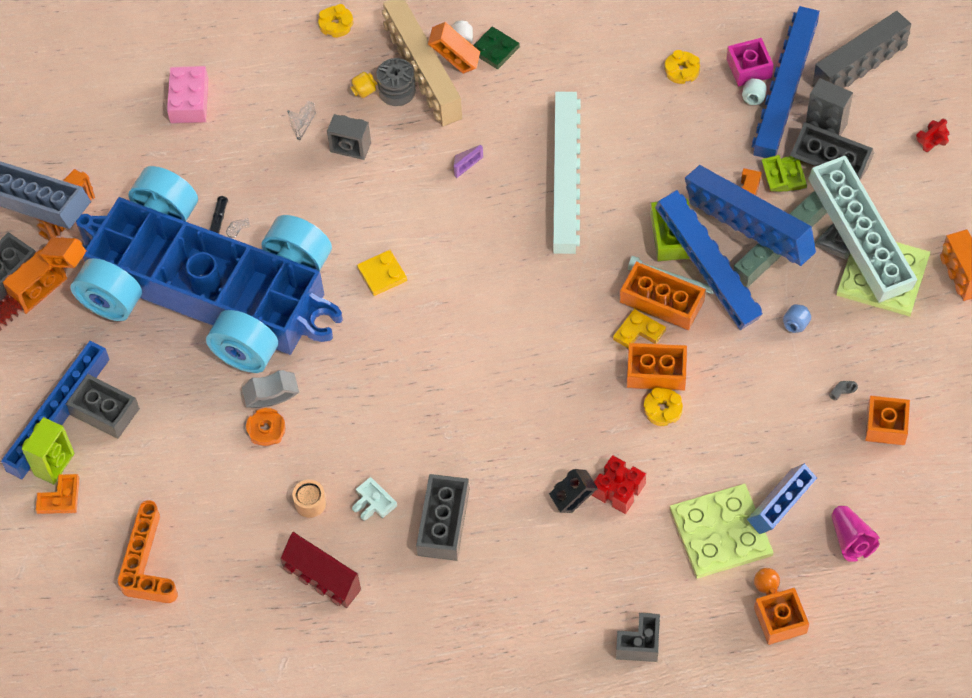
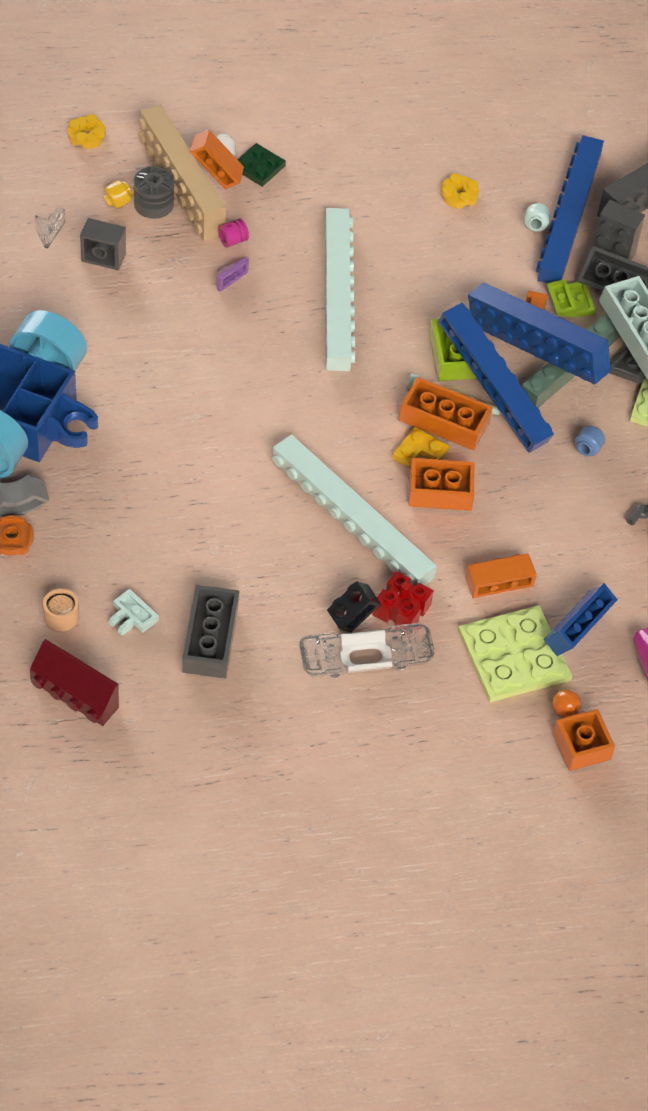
camera: 10 degrees left, 5 degrees down
yellow plate [357,250,407,296] -> none
dark grey brick [616,613,660,662] -> none
yellow plate [644,388,683,426] -> none
dark pink brick [726,38,774,87] -> none
none -> dark pink piece [218,218,249,248]
none -> light aqua brick [272,434,437,586]
none -> clear piece [299,623,434,678]
none -> orange brick [465,553,537,598]

